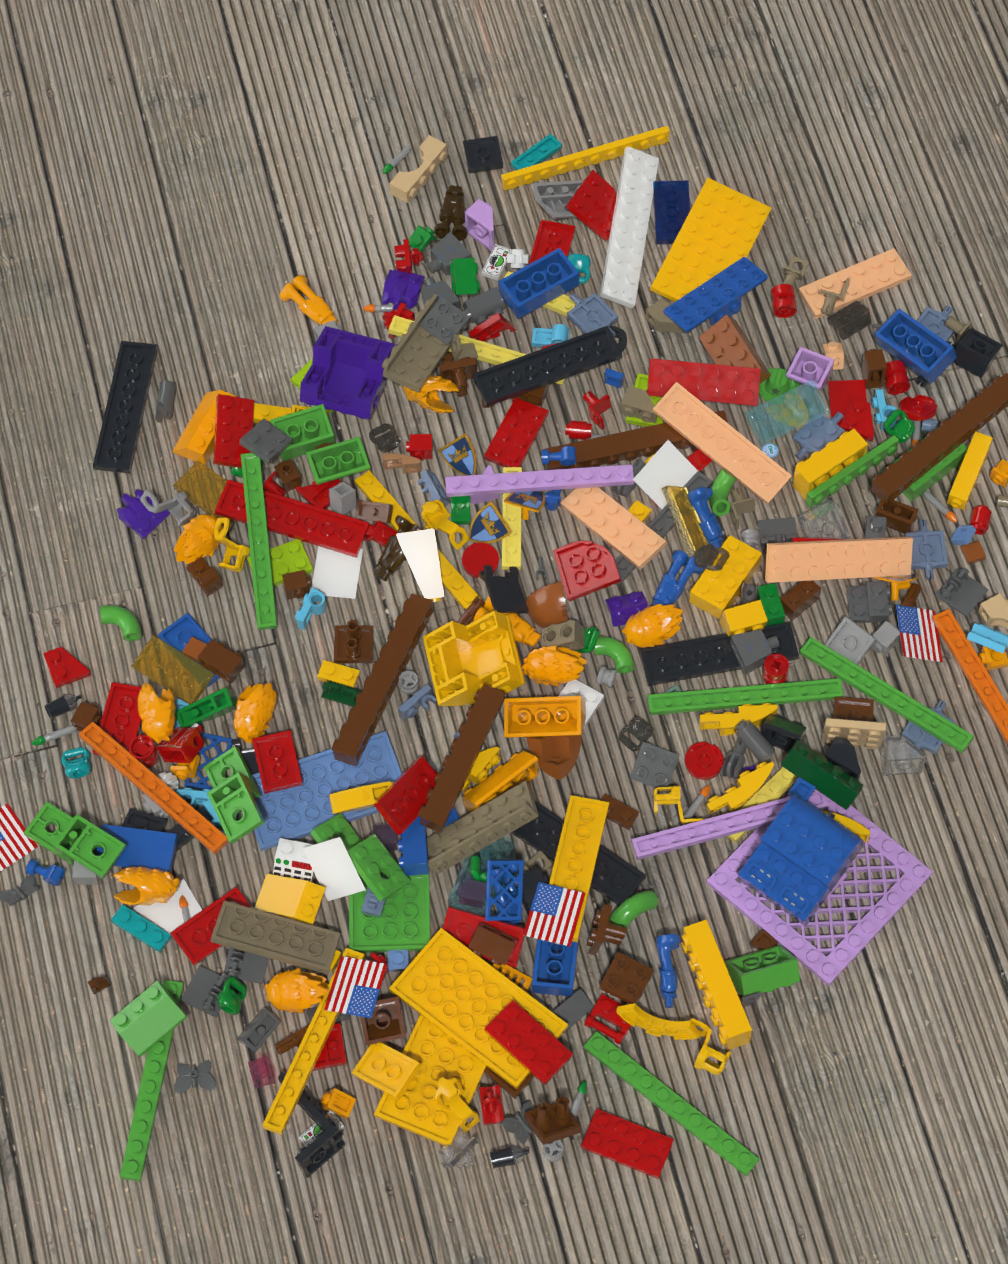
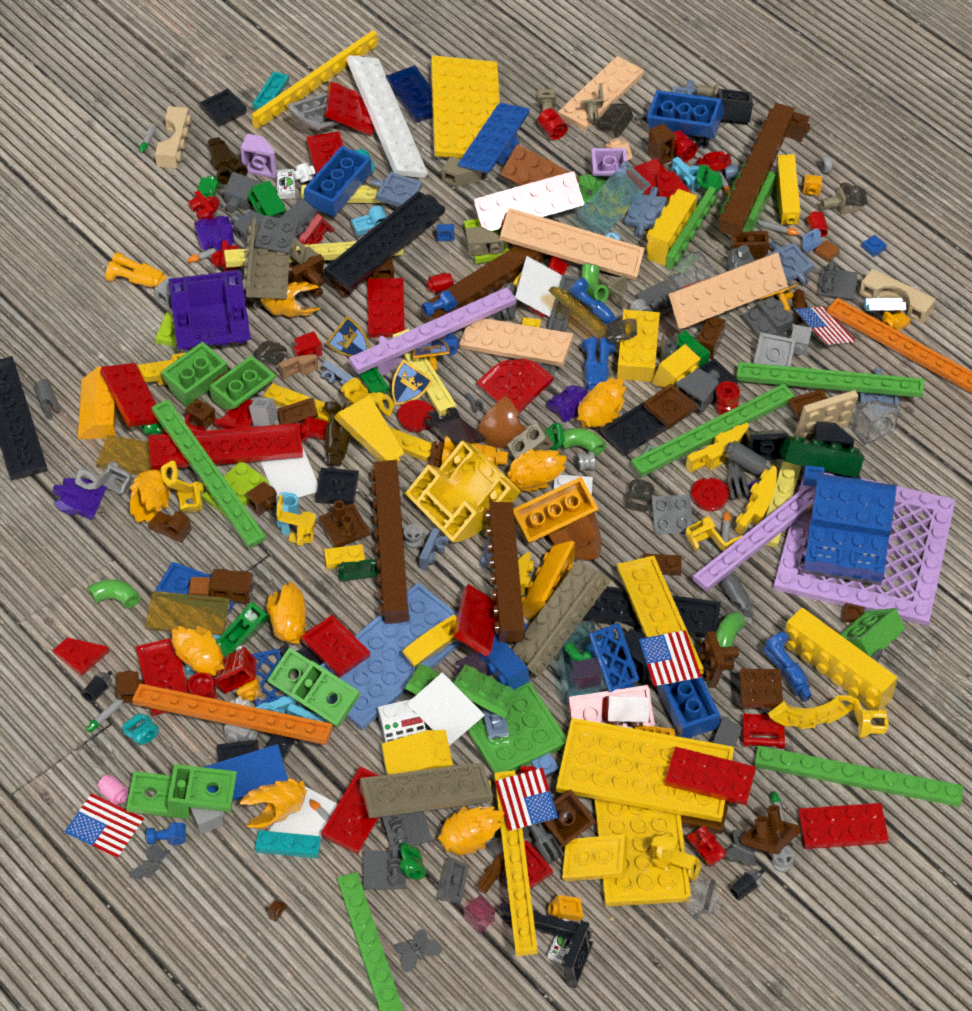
camera: 30 degrees left, 10 degrees down
bright green slope [110,981,187,1057] -> none
dark grey plate [239,419,292,464] -> none
red bracket [583,391,611,430] -> none
none -> bright pink brick [98,775,129,805]
none -> yellow piece [277,494,316,546]
none -> black plate [316,467,359,505]
none -> dark grey arm [528,822,564,865]
none -> reddish brown plate [644,383,697,429]
none -> dark grey piece [721,574,753,617]

